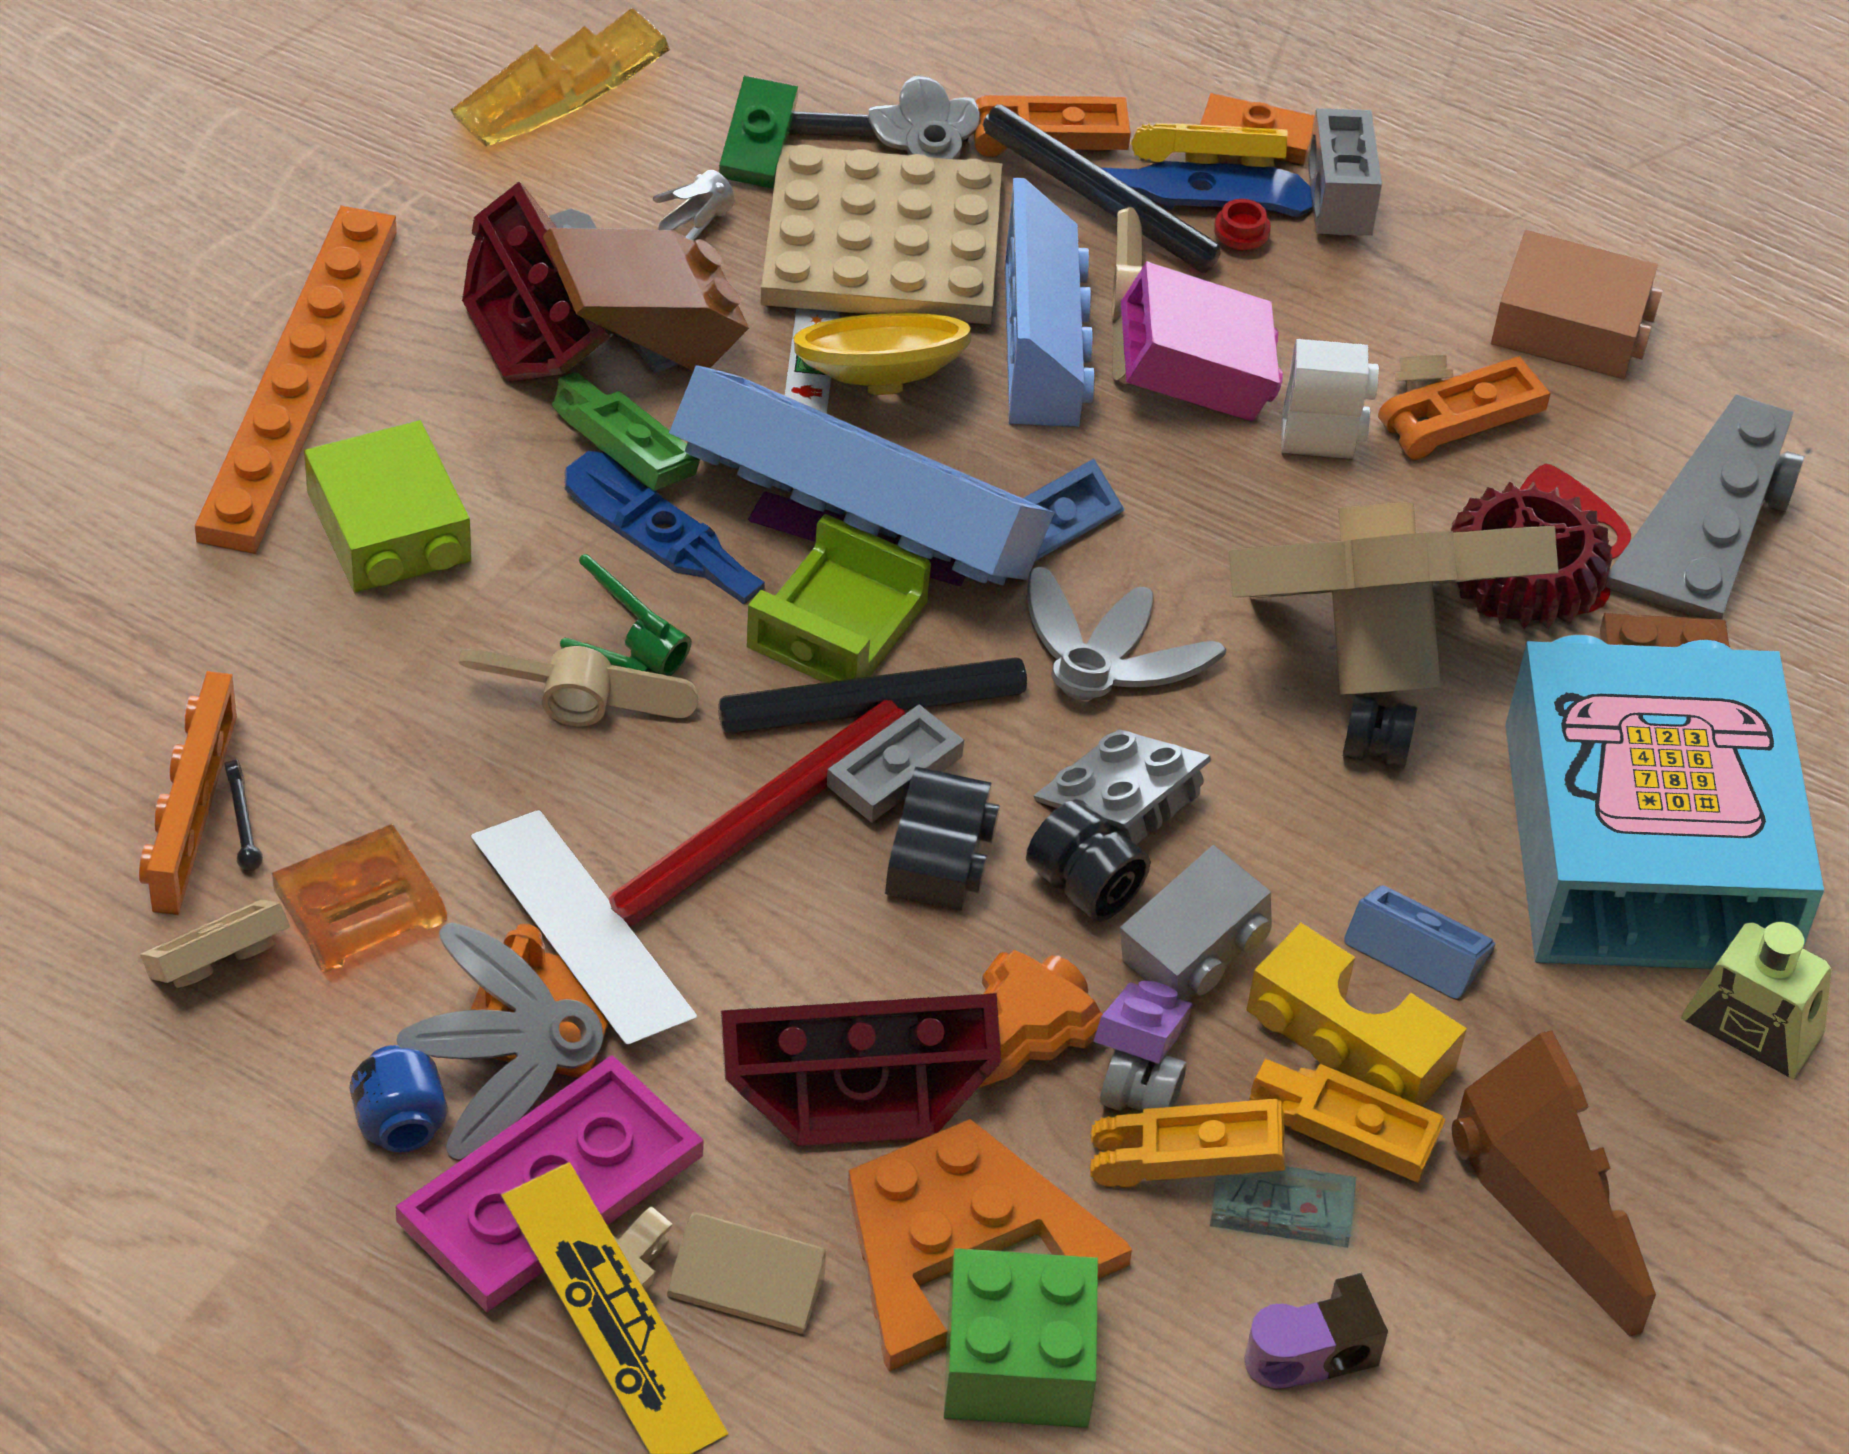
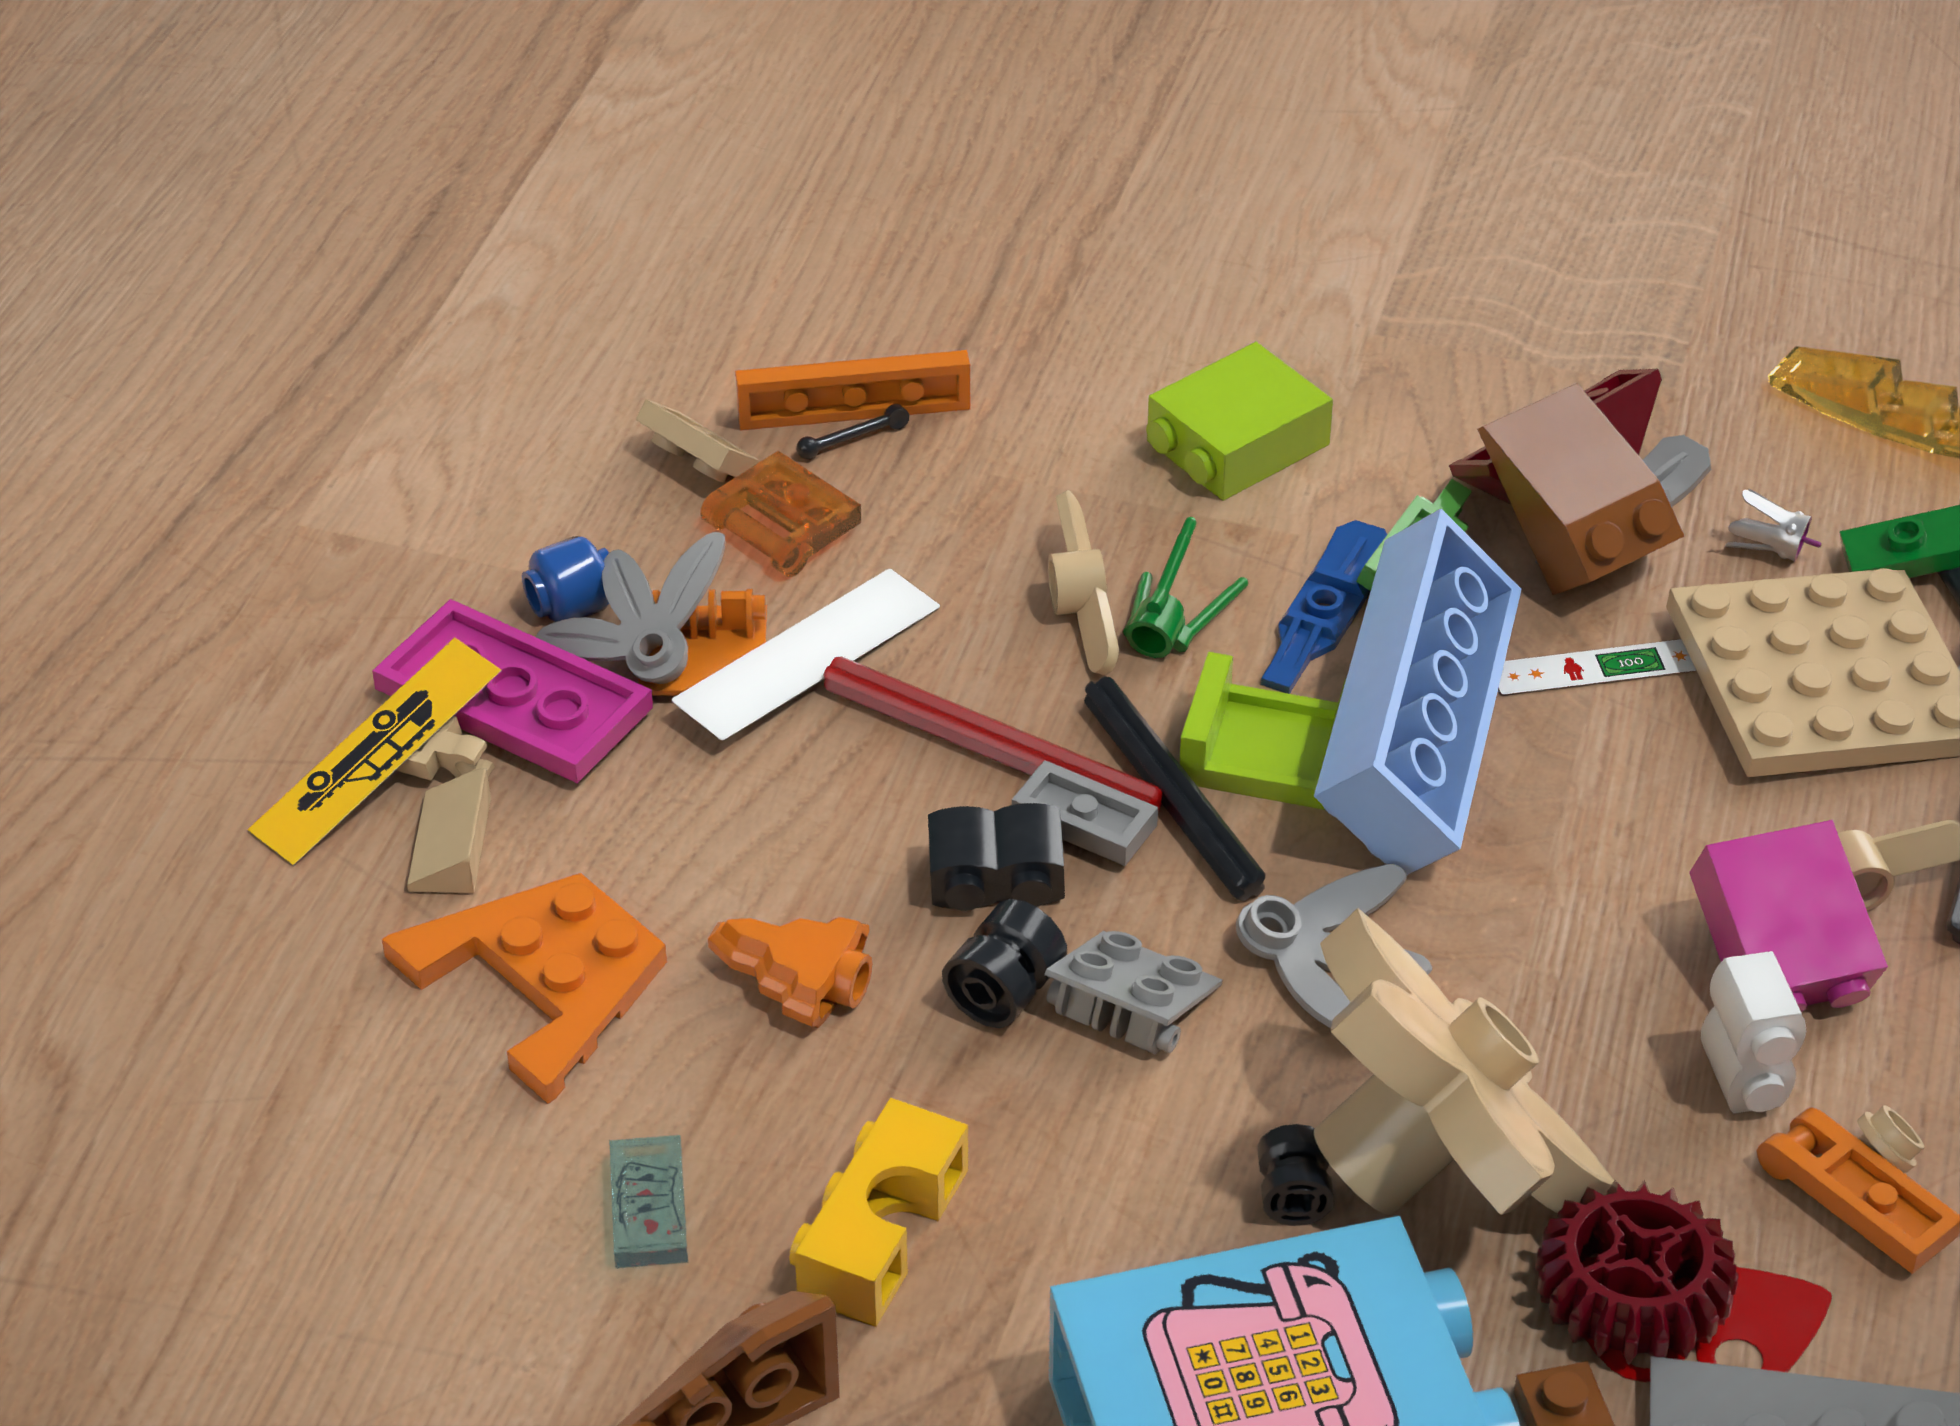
camera: 80 degrees right, 5 degrees down
orange plate [195,206,397,554] -> none
dark red wedge [720,993,1002,1146] -> none
yellow dish [794,313,971,395] -> none
bright green brick [944,1248,1098,1428] -> none
light blue slope [1005,178,1094,427] -> none
medium blue slope [1023,459,1125,562] -> none
light orange hinge [1090,1099,1285,1188] -> none
medium lavender plate [1094,981,1193,1064] -> none
light grey wheel [1100,1049,1187,1113] -> none
light grey brick [1120,844,1272,1001] -> none
leg [1244,1273,1388,1389] -> none
light orange hinge [1249,1058,1446,1183] -> none
medium blue slope [1344,885,1496,999] -> none

